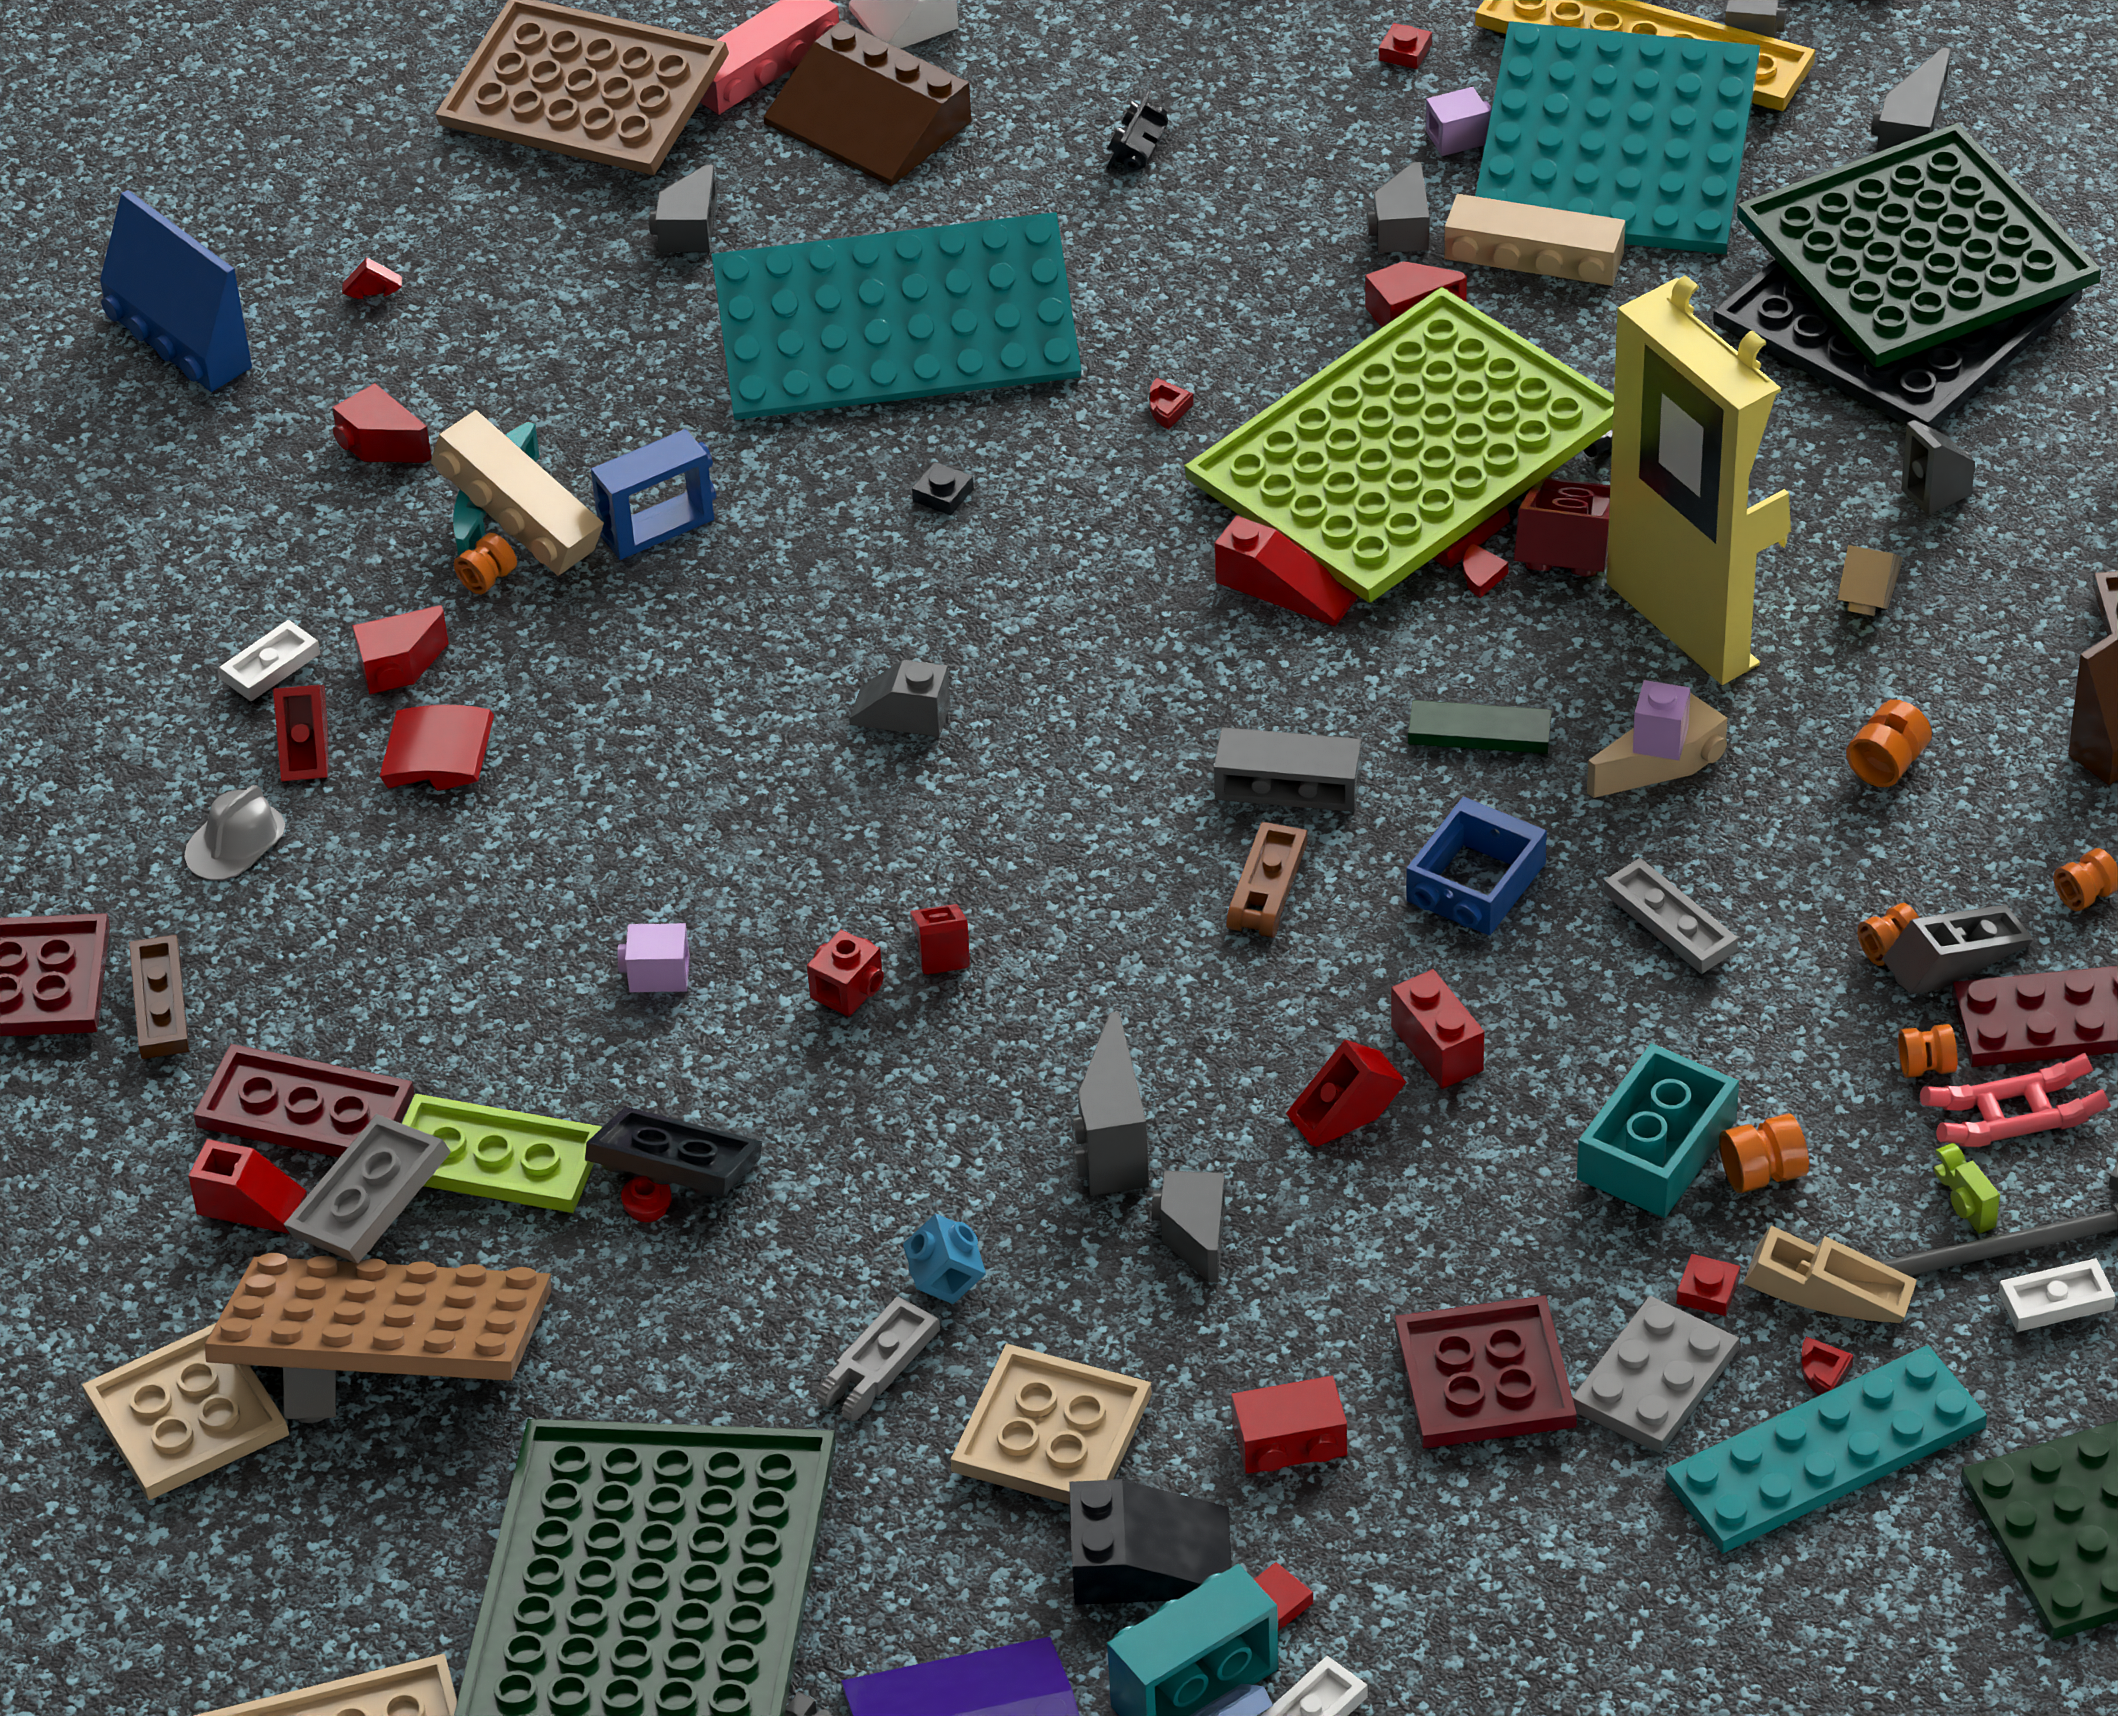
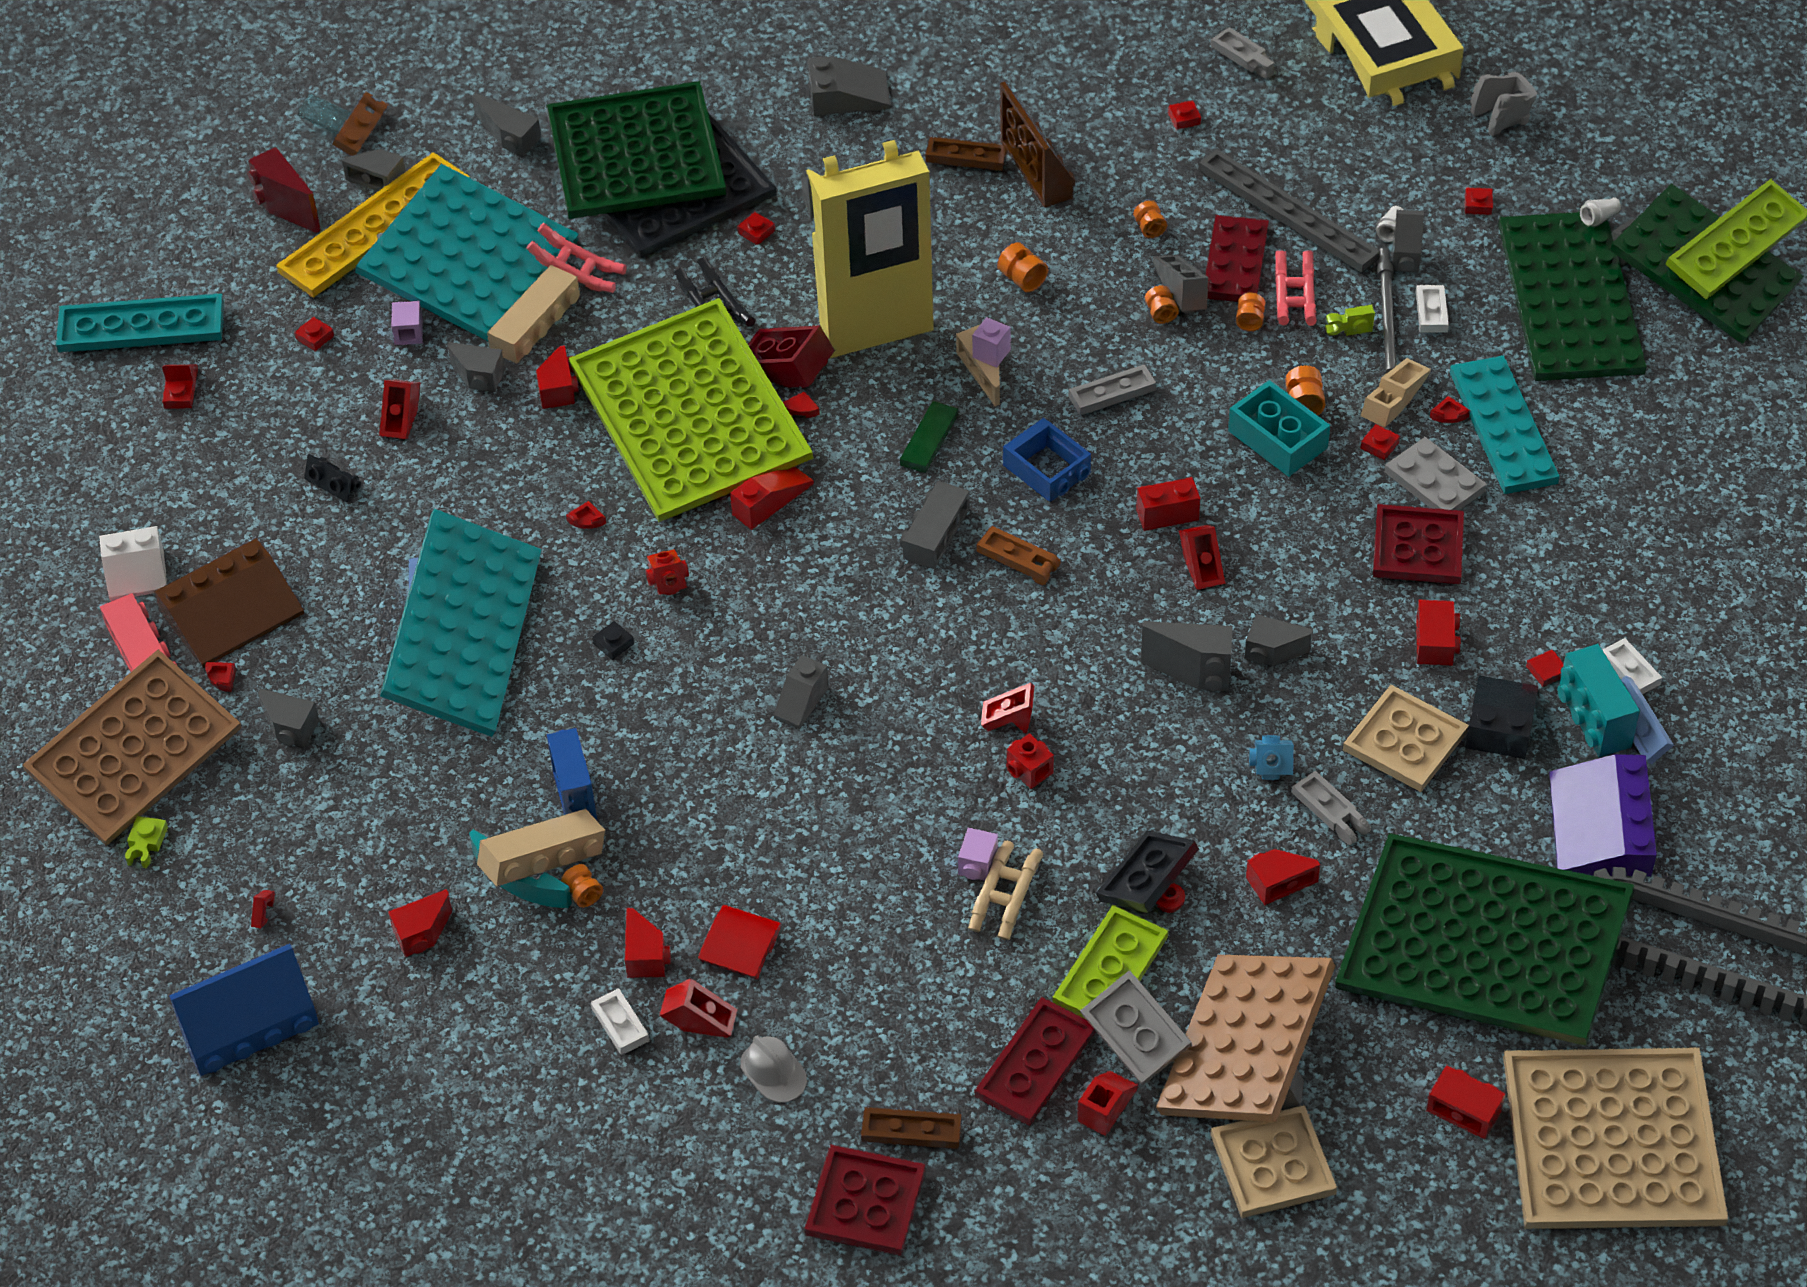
camera: 75 degrees left, 5 degrees up
none -> lime plate [125,816,168,868]
none -> red tile [205,662,236,692]
none -> red slope [379,379,421,439]
none -> coral piece [526,223,627,293]
none -> red brick [645,549,689,595]
none -> red plate [737,212,775,246]
none -> tan piece [968,841,1043,940]
none -> red slope [1246,849,1320,905]
none -> red brick [1426,1065,1506,1139]

